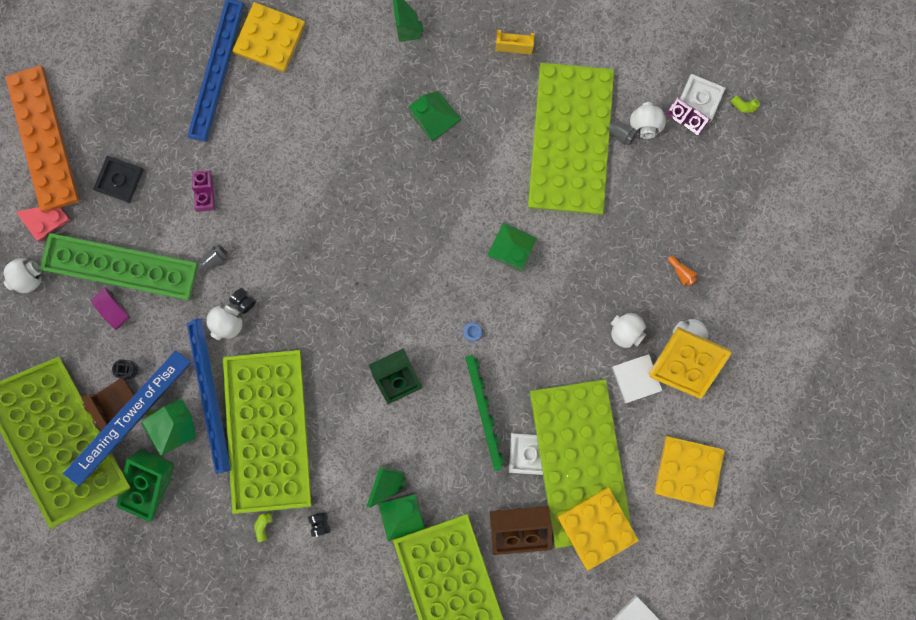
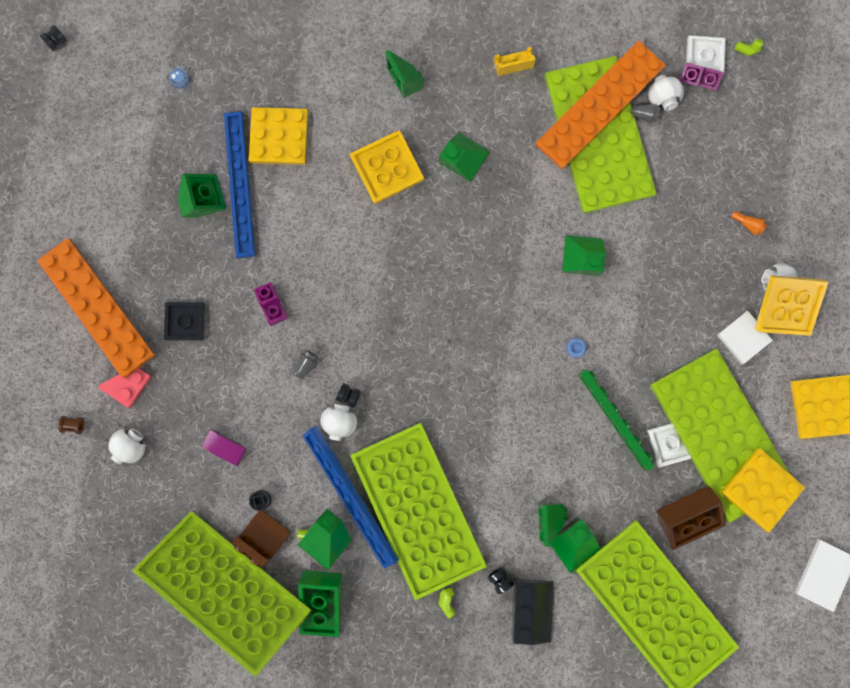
camera: 20 degrees left, 0 degrees up
bright green plate [40,233,199,301] -> none
blue tile [63,350,191,487] -> none
dark green slope [369,348,422,404] -> none
white plant [611,313,647,348] -> none
none -> green slope [178,173,226,218]
none -> yellow plate [349,130,424,205]
none -> black slope [511,578,554,645]
none -> orange plate [535,40,666,170]

